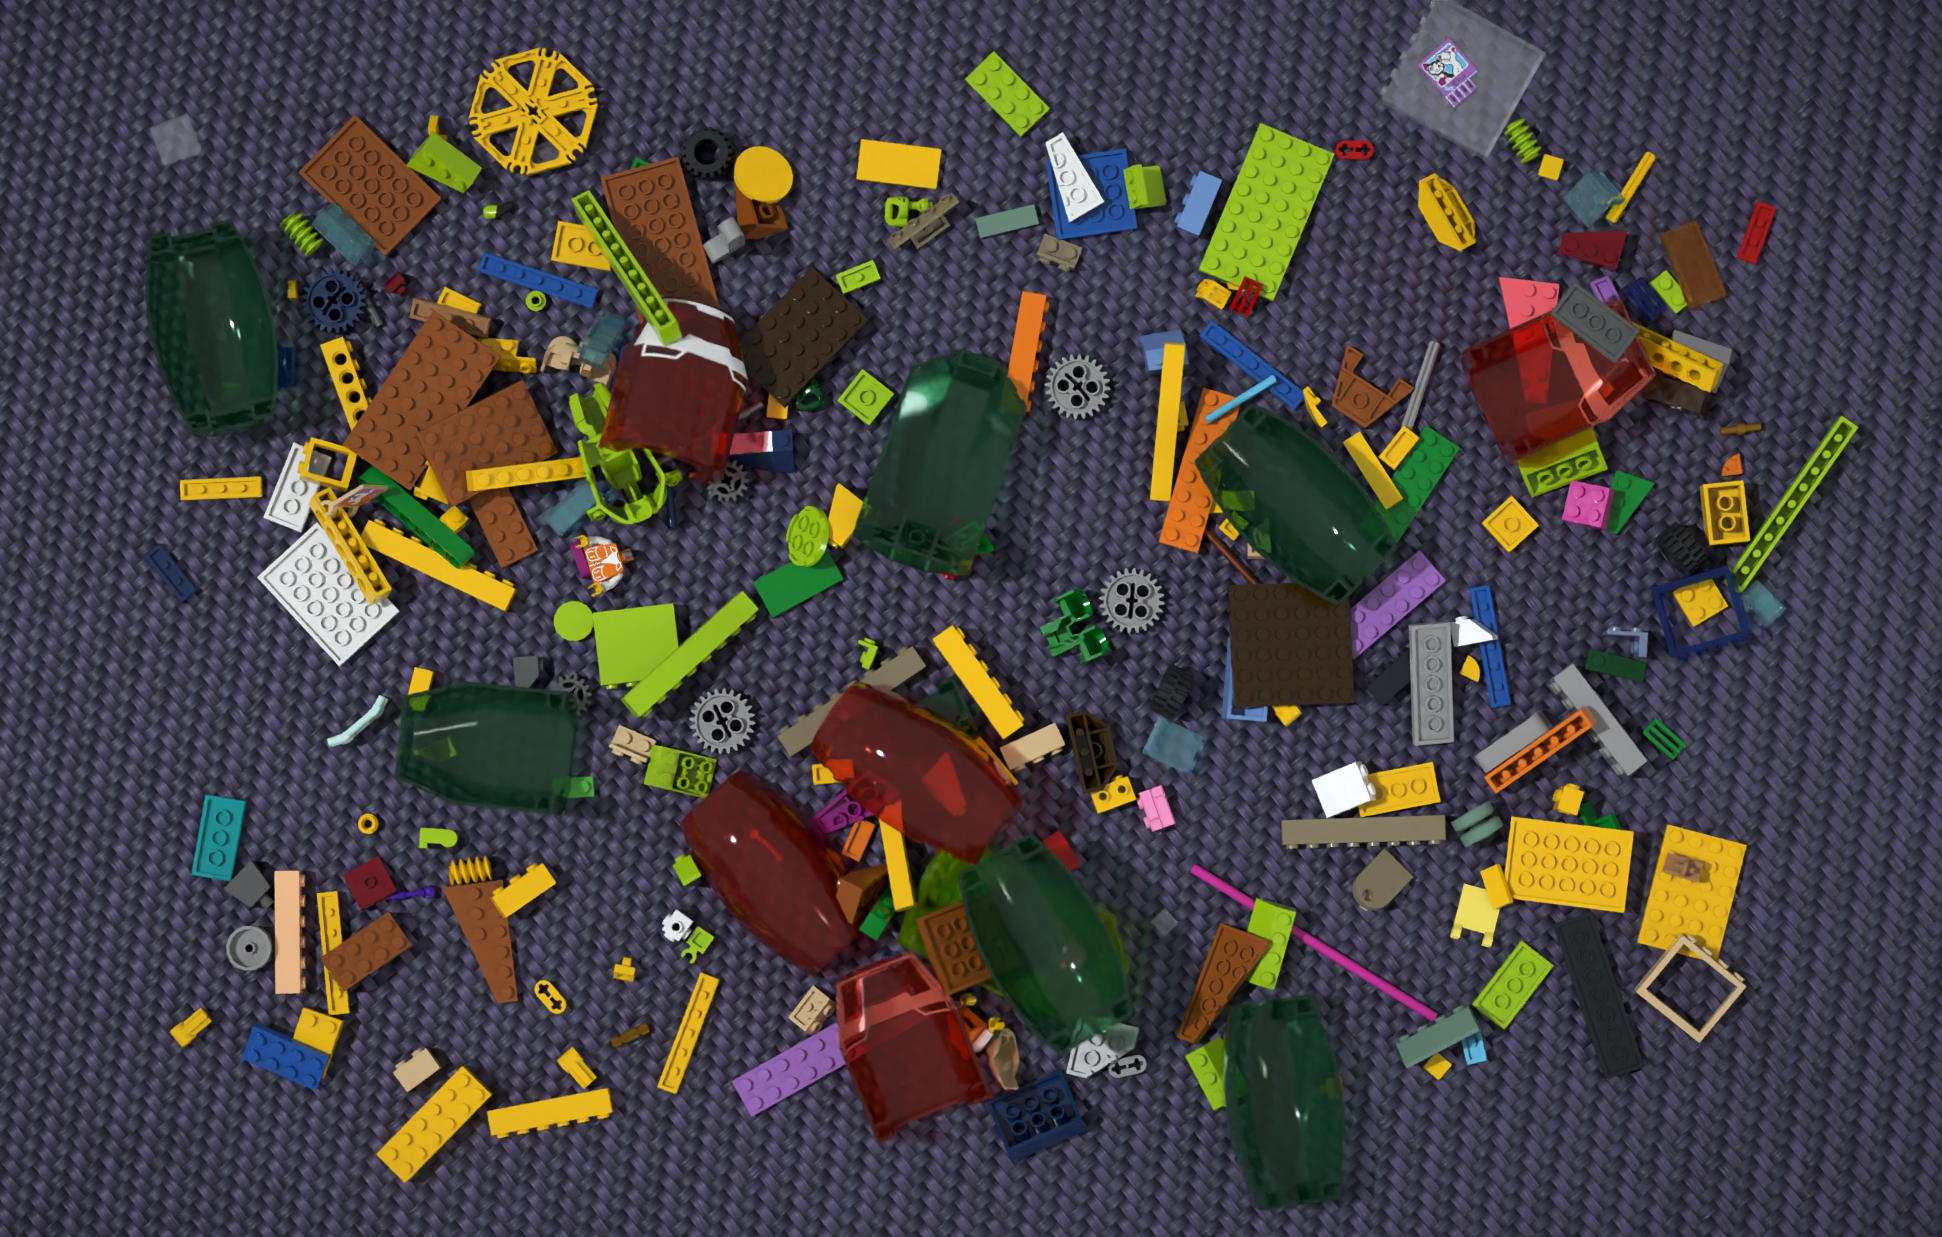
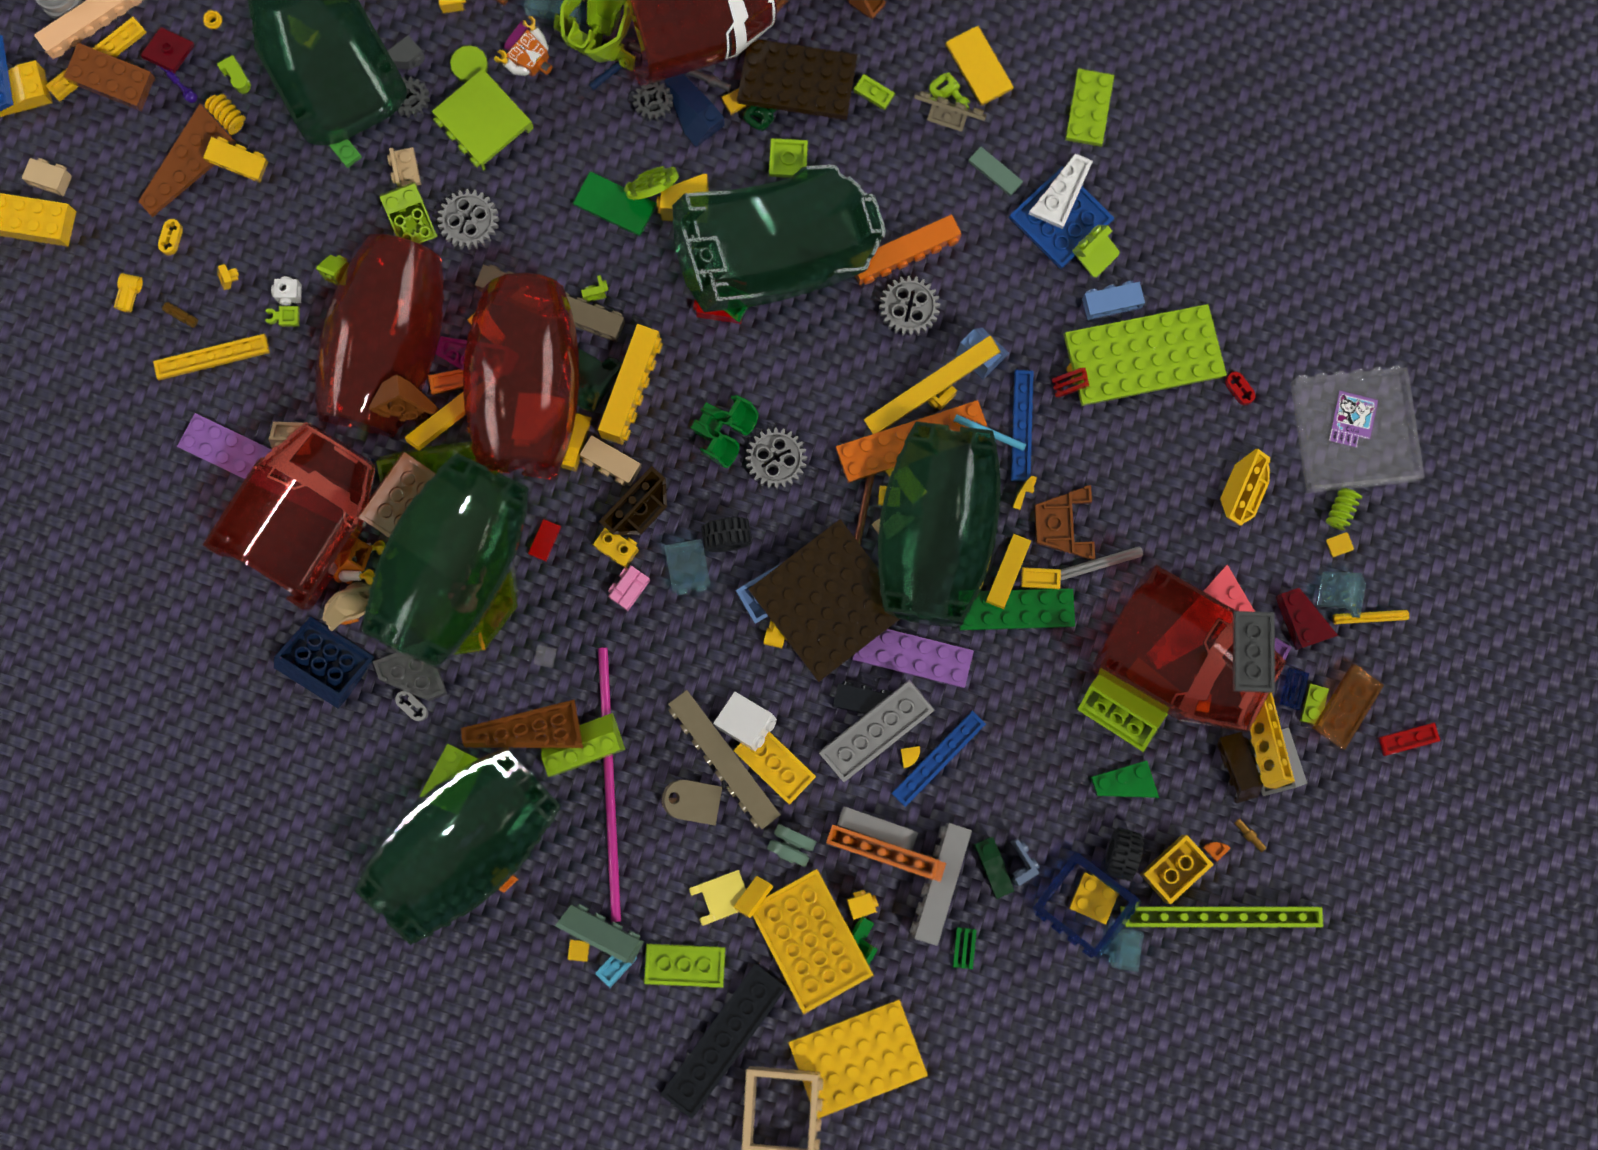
camera: 50 degrees right, 5 degrees down
yellow brick [487,1088,614,1138] -> none
lime brick [620,591,758,718] -> none
green brick [859,884,896,940] -> none
dark tan bracket [1036,234,1082,272] -> none
yellow bracket [1195,279,1232,310] -> none
white slope [1450,616,1498,647] -> none
yellow plate [1481,496,1539,553] -> none
dark pink brick [1562,480,1615,531] -> none
medium nougat hips [1662,852,1704,883] -> none

